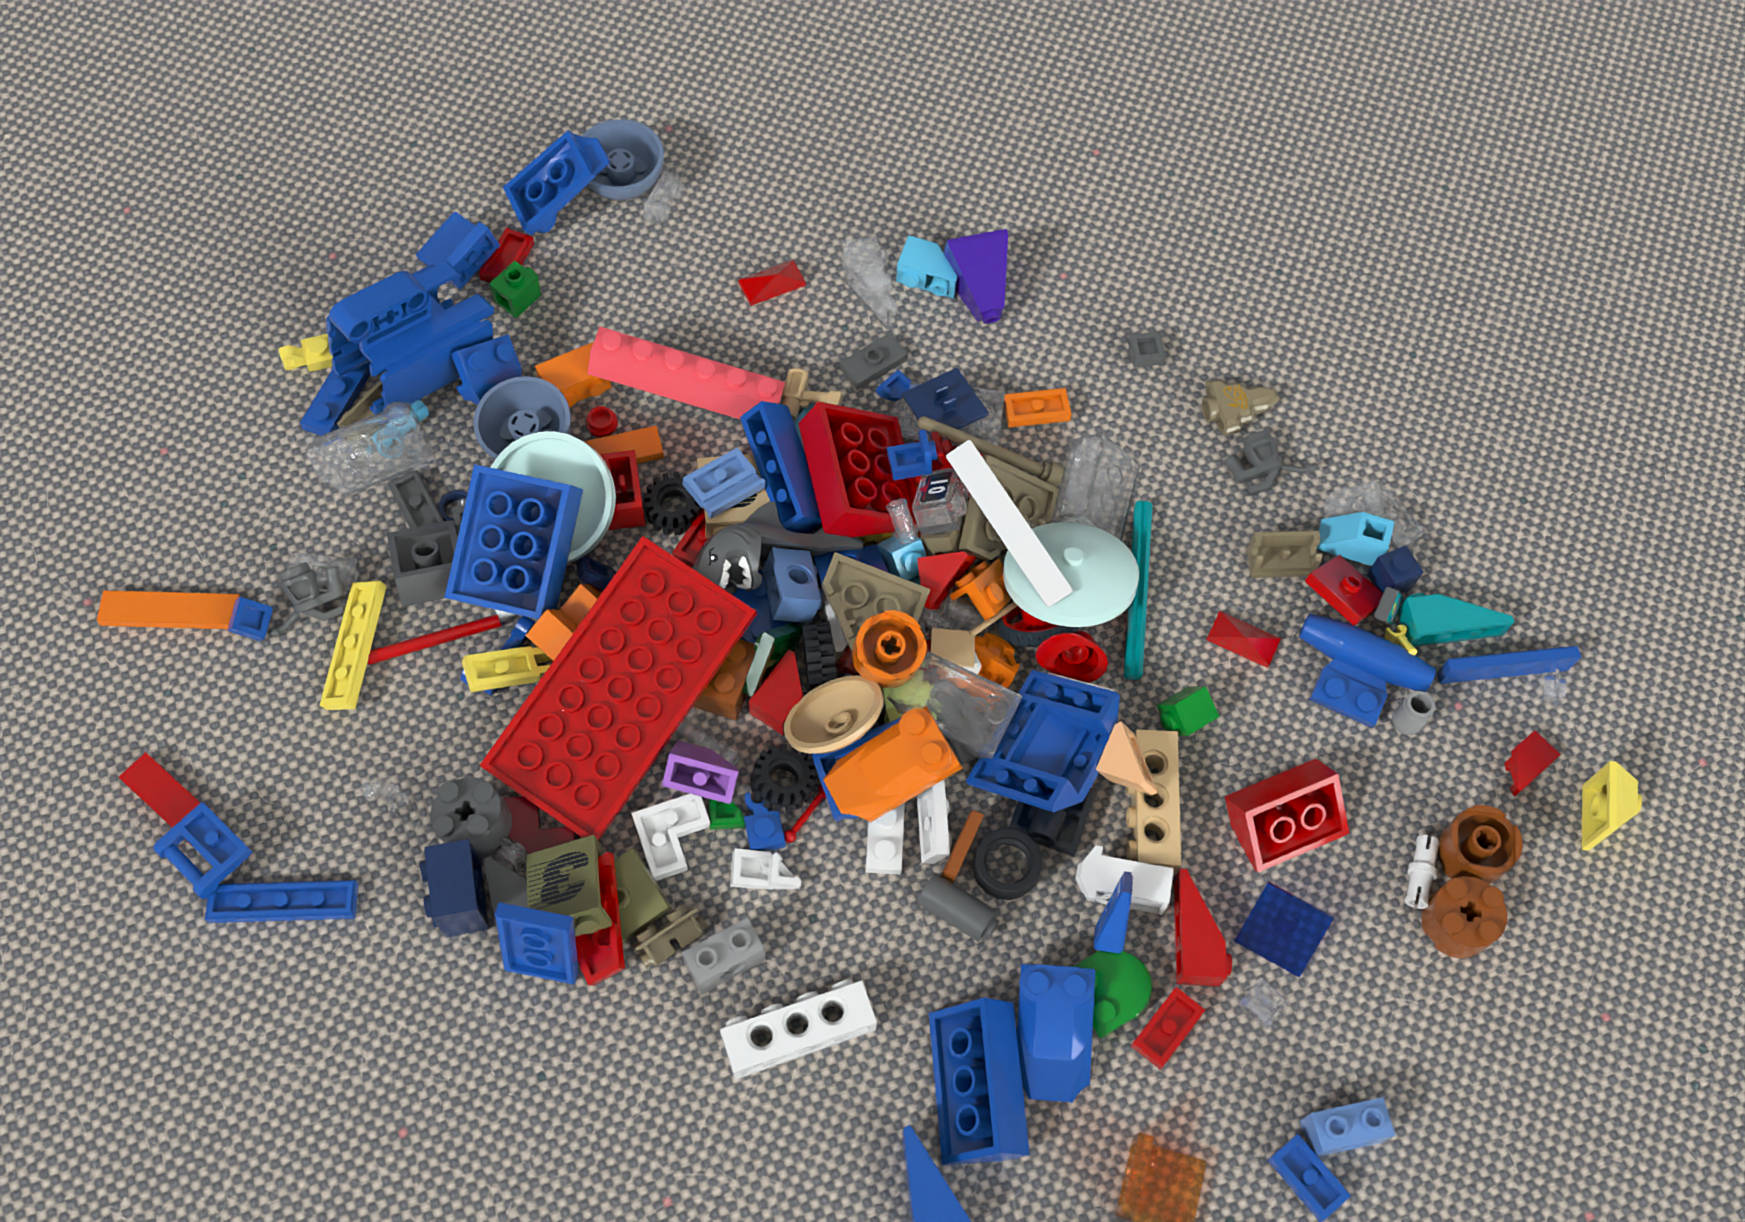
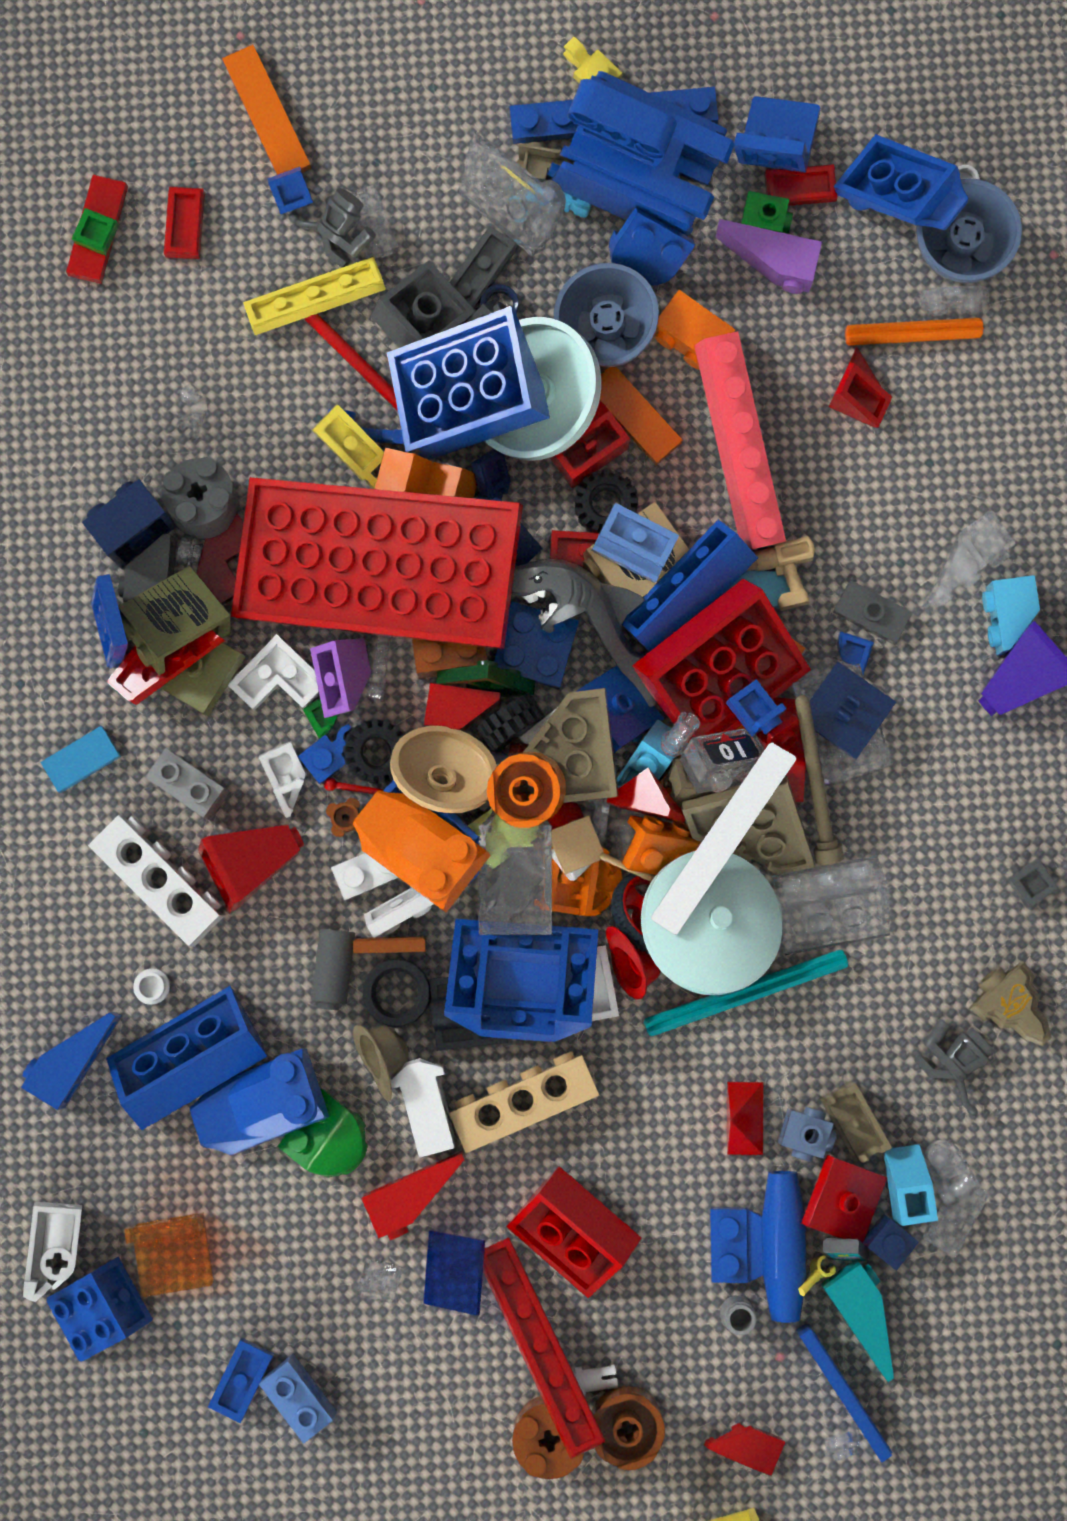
camera: 70 degrees right, 20 degrees up
blue plate [153,802,253,899] -> none
blue tile [205,880,358,923] -> none
red plate [585,406,618,437] -> none
dark tan hinge [631,904,708,968] -> none
red slope [738,260,806,306] -> none
medium blue brick [762,547,823,623] -> none
orange plate [1003,388,1072,428] -> none
blue slope [1093,871,1133,954] -> none
light nougat slope [1096,722,1158,795] -> none
red plate [1131,987,1205,1070] -> none
green brick [1156,686,1219,736] -> none
none -> dark azure tile [40,726,121,793]
none -> green tile [72,208,119,256]
none -> white plate [133,969,170,1005]
none -> red tile [164,187,205,259]
none -> red slope [198,825,304,914]
none -> dark orange plate [326,798,360,837]
none -> dark tan piece [353,1024,408,1101]
none -> red tile [476,1237,606,1459]
none -> medium lavender slope [715,219,822,294]
none -> sand blue brick [777,1106,836,1162]
none -> red slope [829,346,892,428]
none -> orange axle [845,318,984,346]

